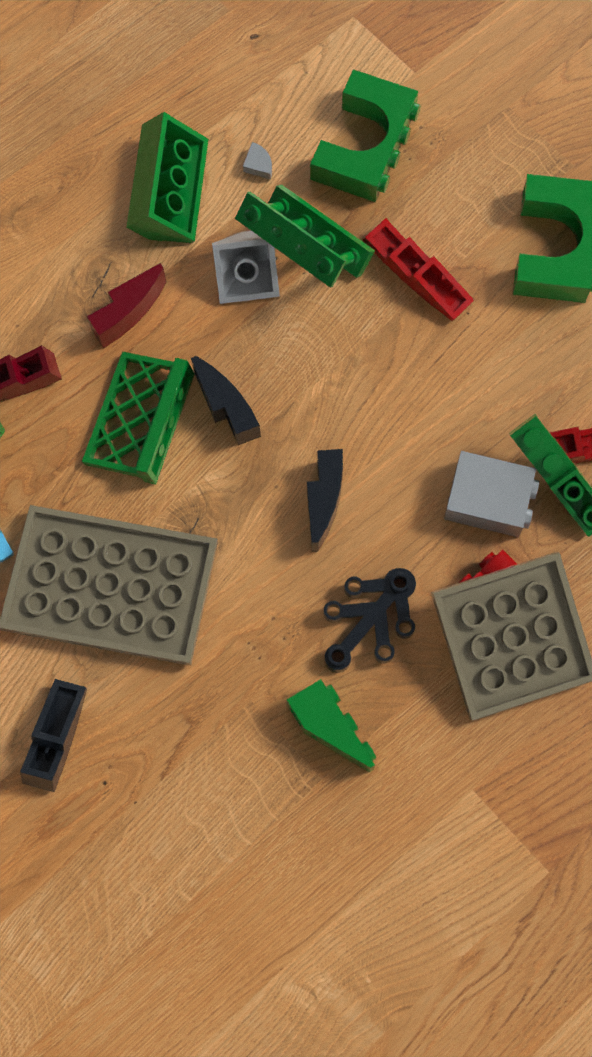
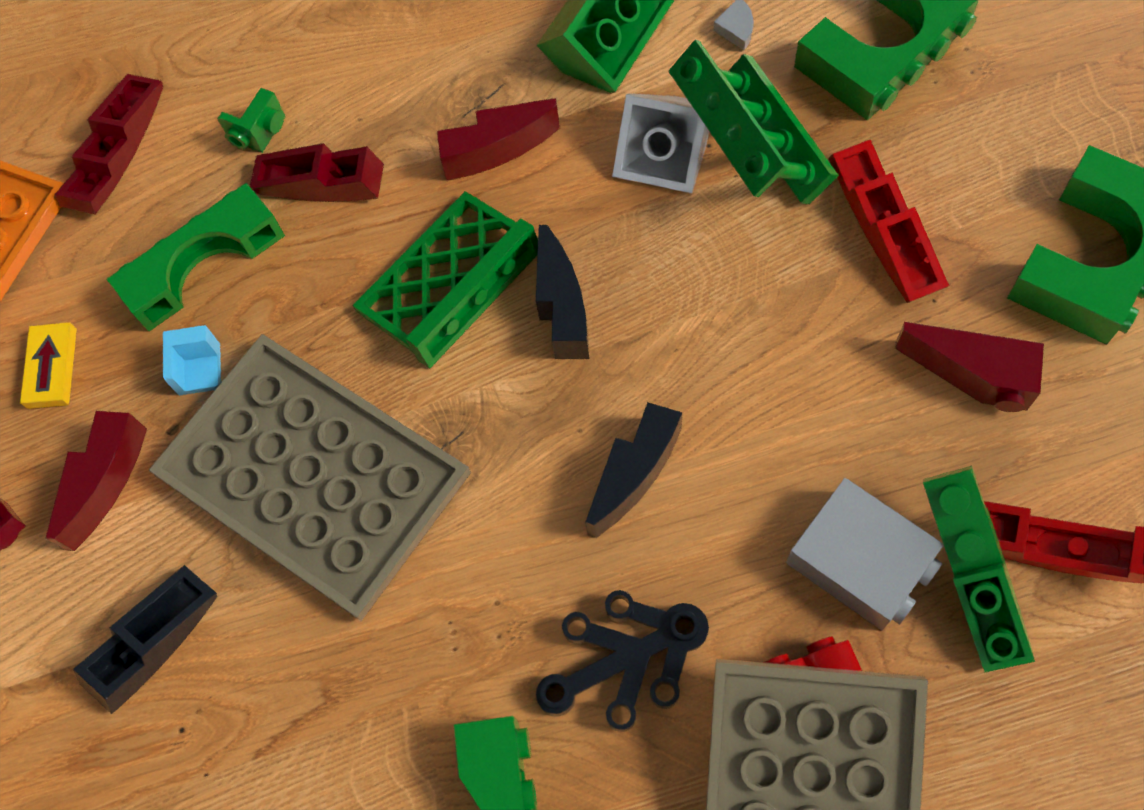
camera: 30 degrees right, 5 degrees down
none -> dark red slope [895,322,1044,412]

